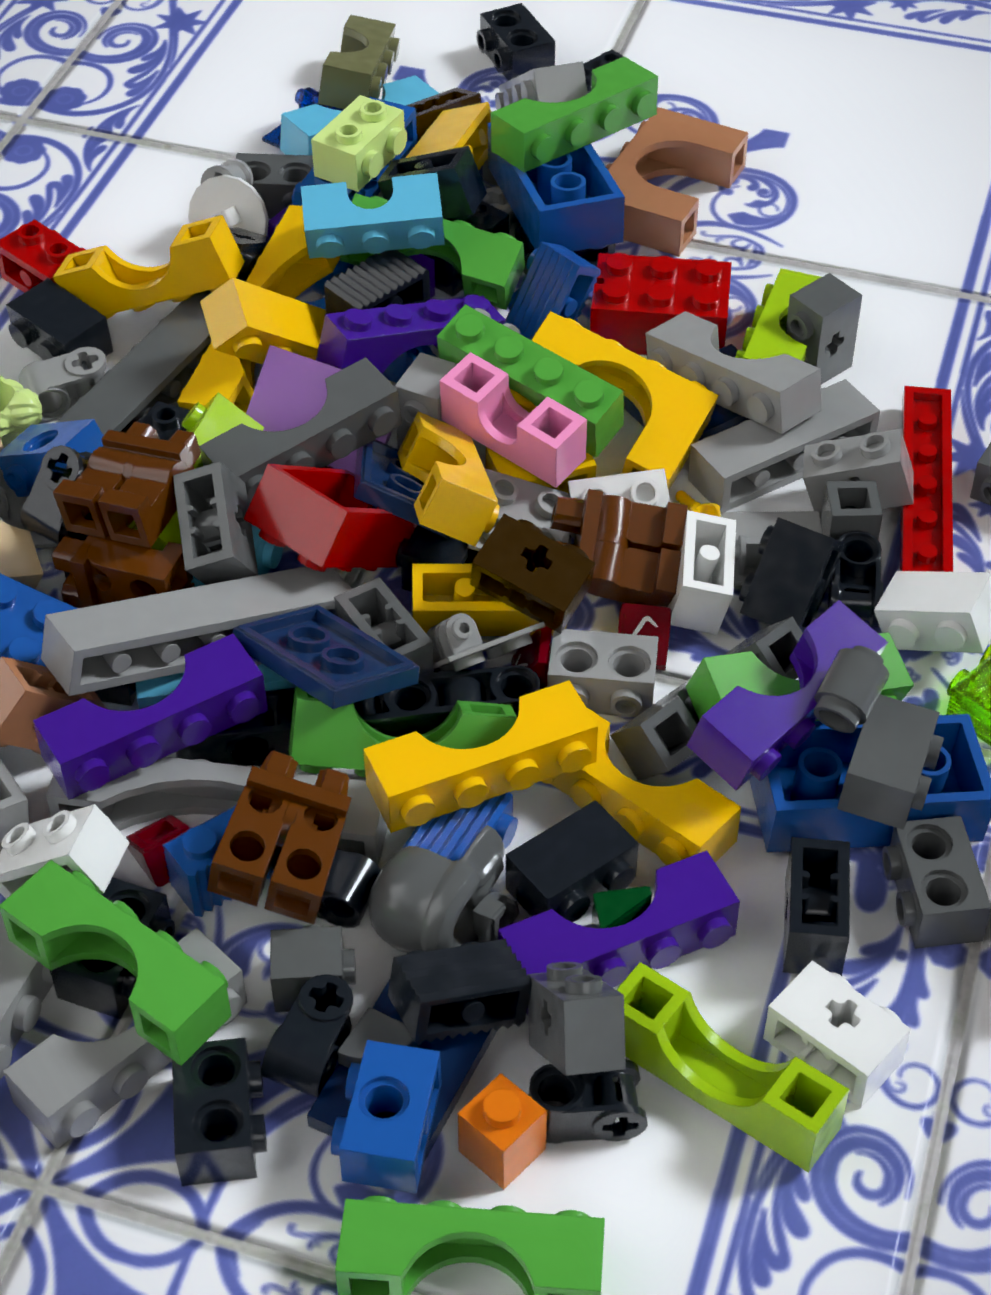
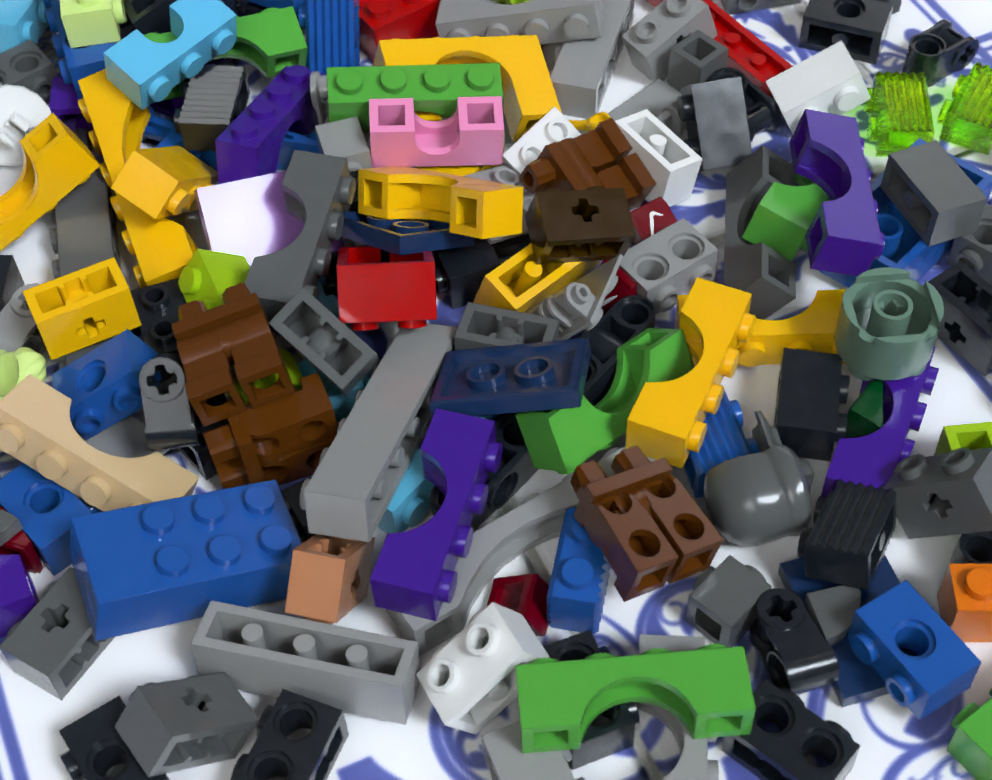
camera: 40 degrees left, 5 degrees up
dark grey brick [813,646,889,733] -> none
none -> yellow brick [22,257,142,360]
none -> sand green brick [834,267,944,381]

